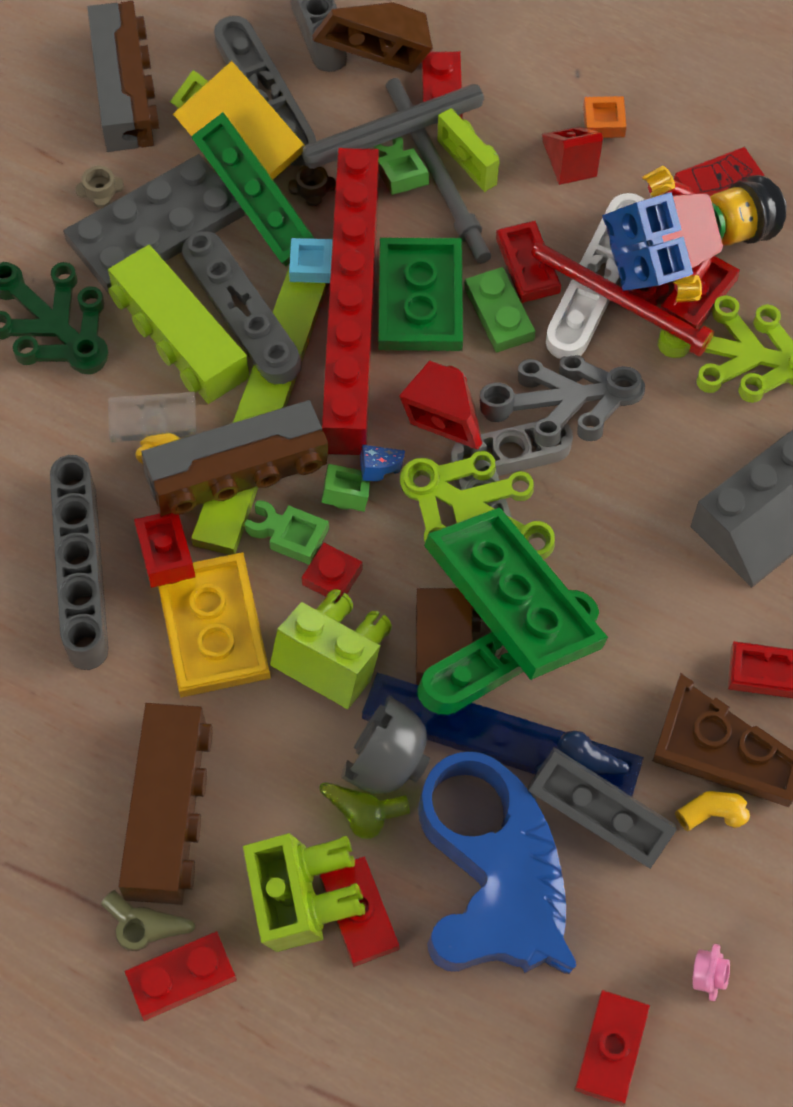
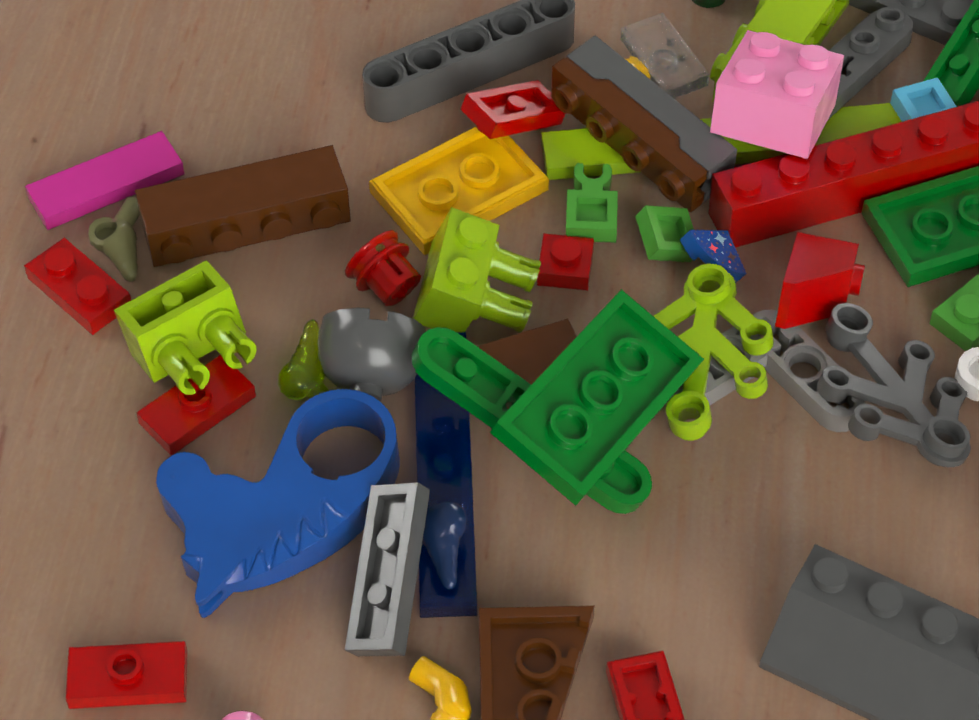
camera: 70 degrees right, 10 degrees down
none -> dark pink tile [25,131,185,230]
none -> red piece [345,230,421,306]
none -> bright pink brick [710,30,844,159]

